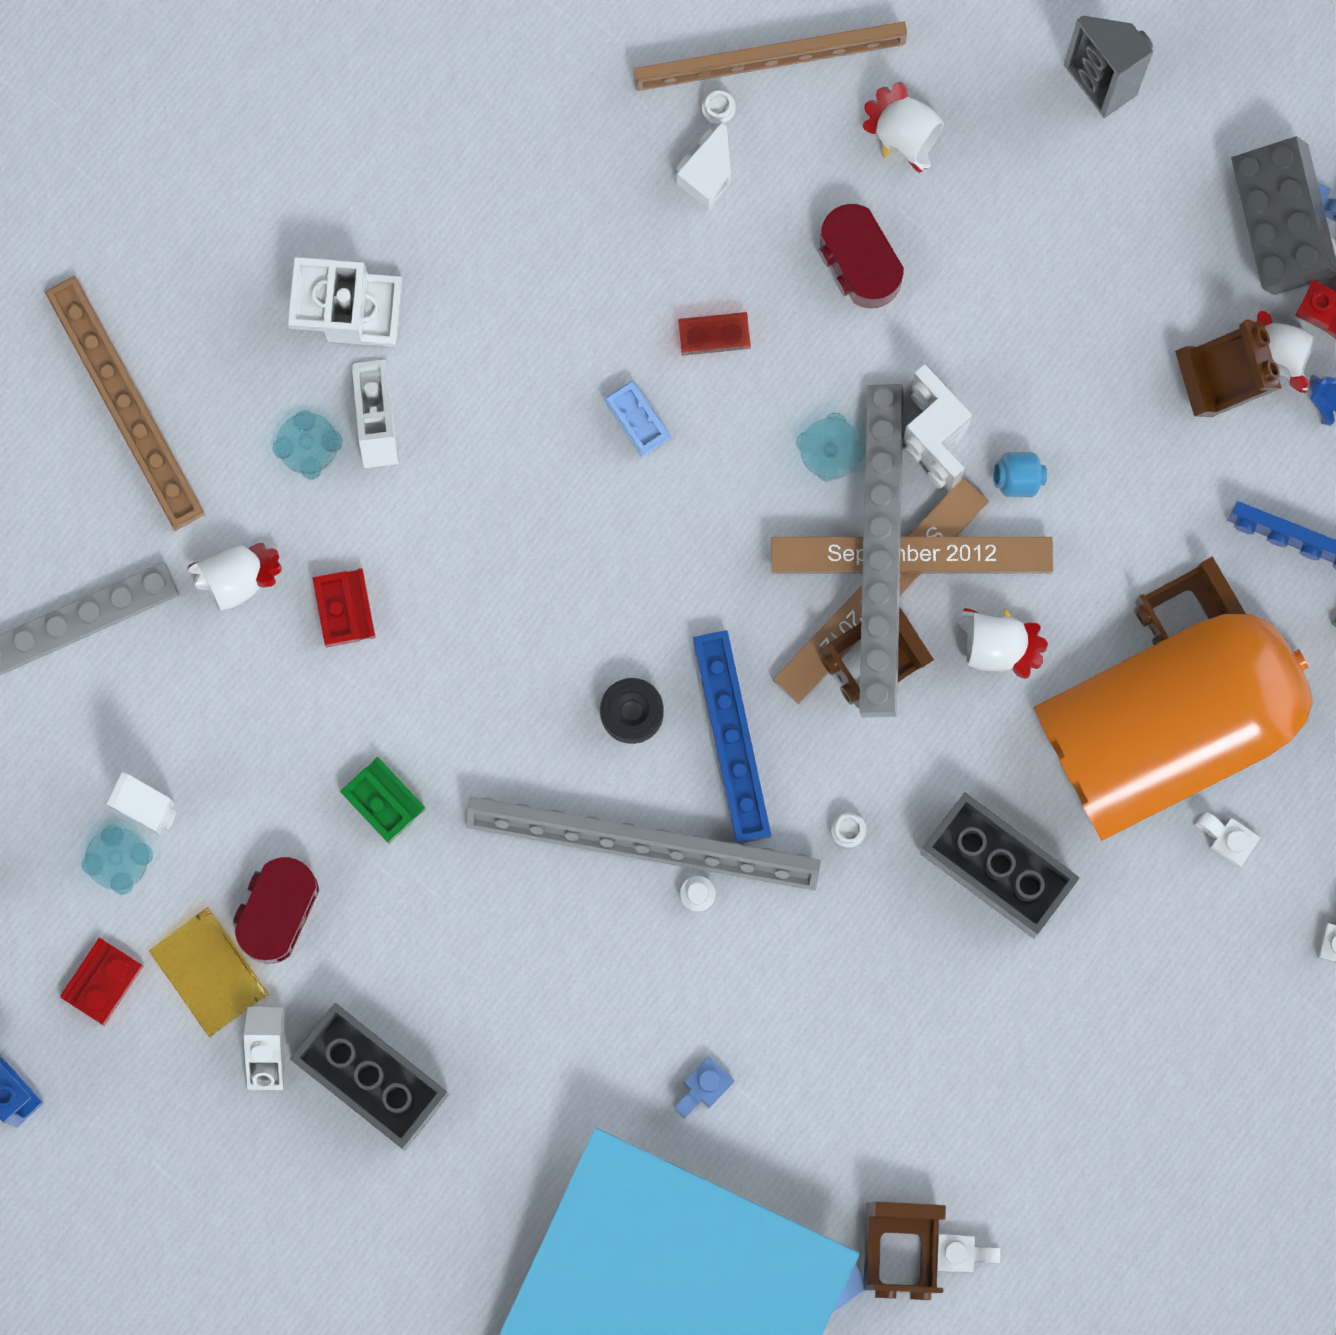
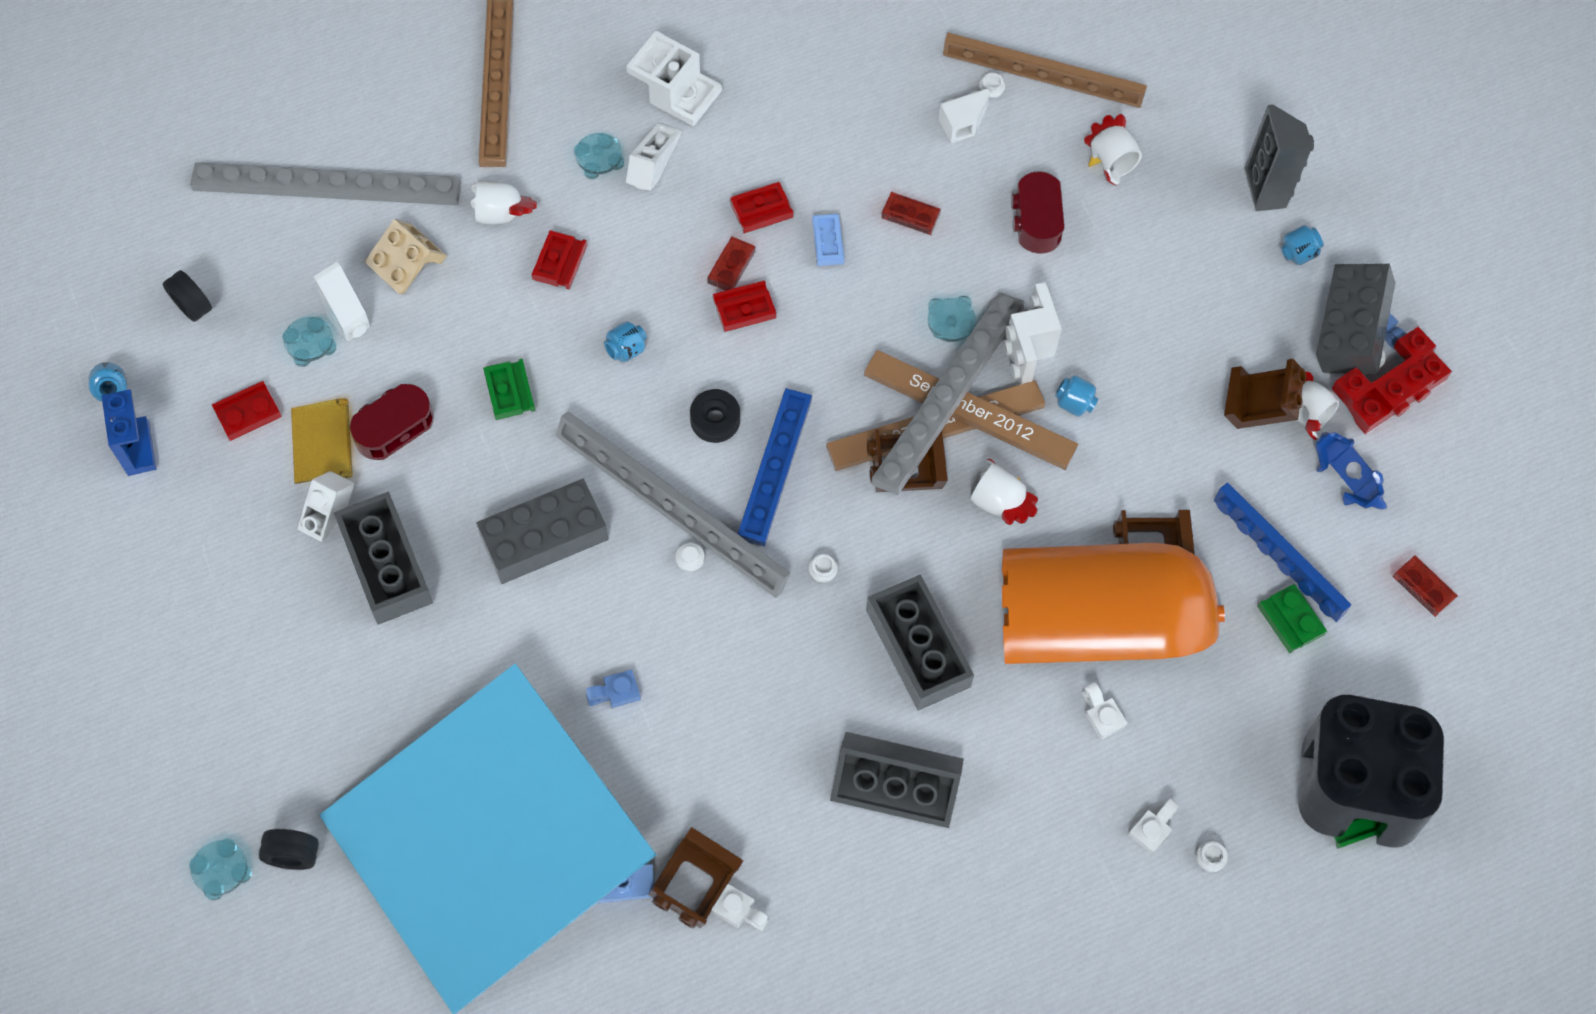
camera: 25 degrees right, 15 degrees down
none -> tan bracket [365,219,447,294]
none -> dark grey brick [476,478,609,584]
none -> dark azure head [604,321,647,363]
none -> clear red plate [707,236,756,291]
none -> red plate [713,280,776,332]
none -> red plate [730,182,794,234]
none -> dark grey slope [830,732,964,828]
none -> dark azure head [1281,225,1324,265]

